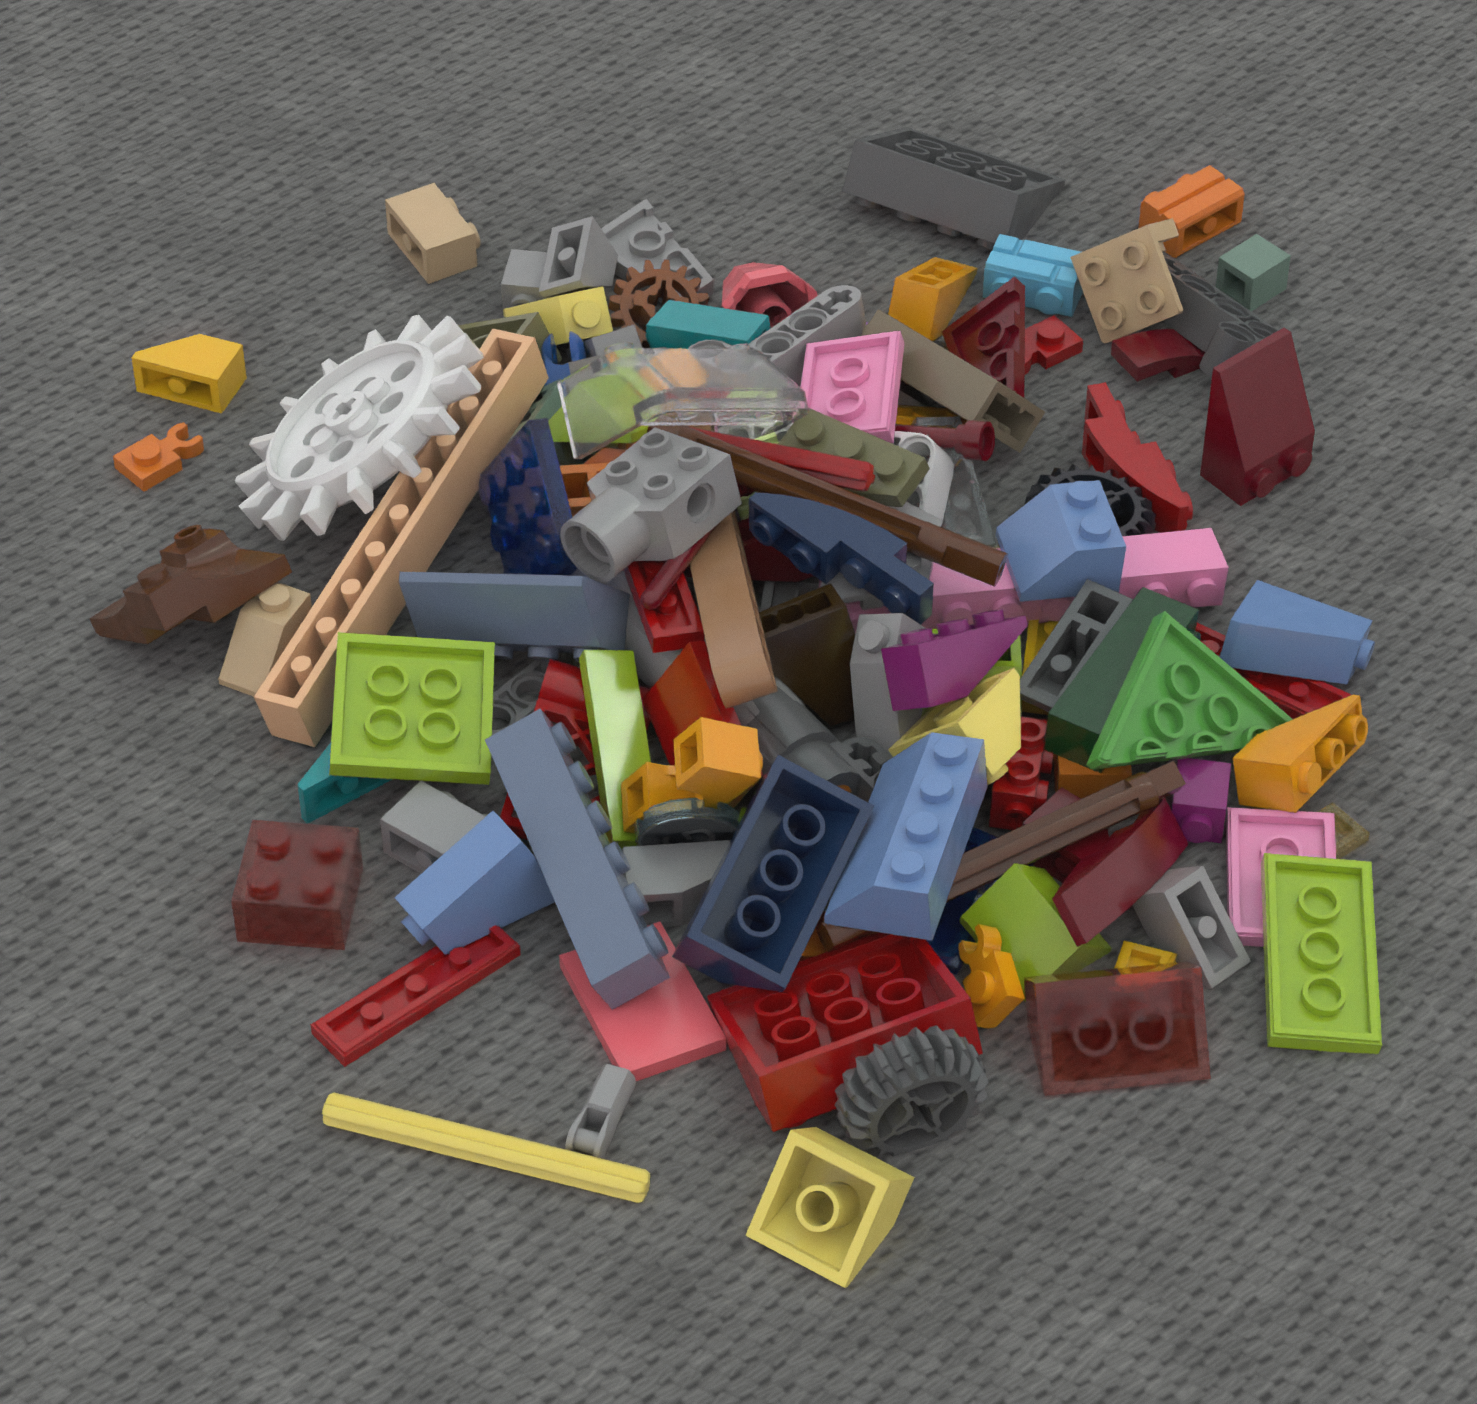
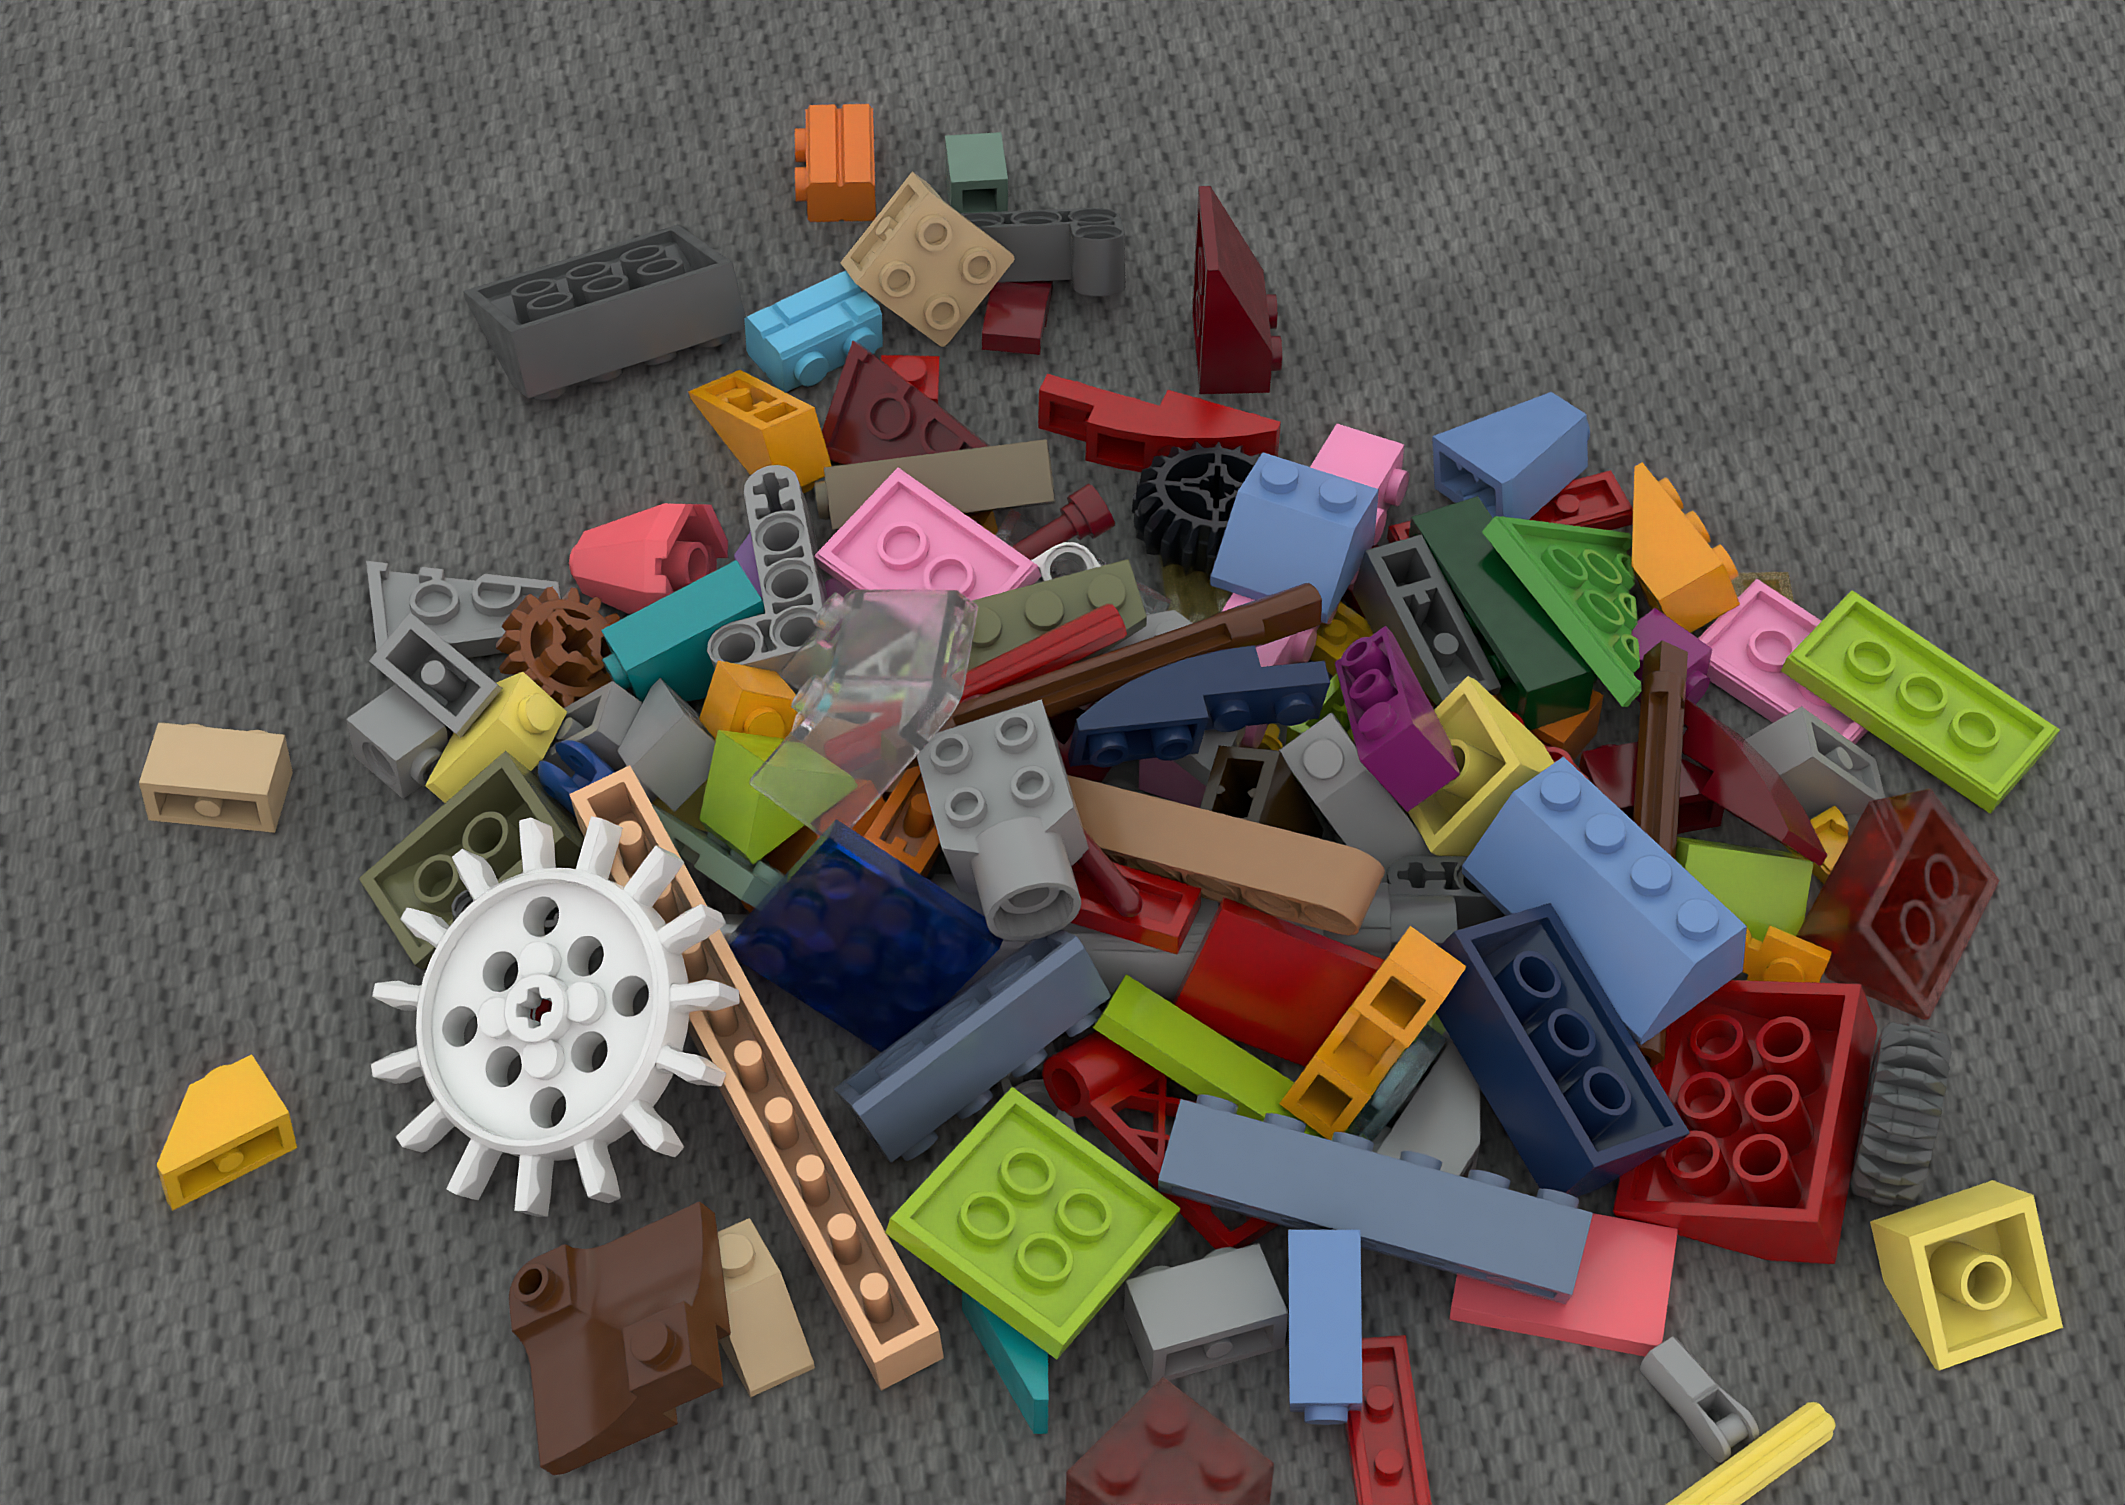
camera: 55 degrees left, 5 degrees up
orange plate [113,423,204,492] -> none

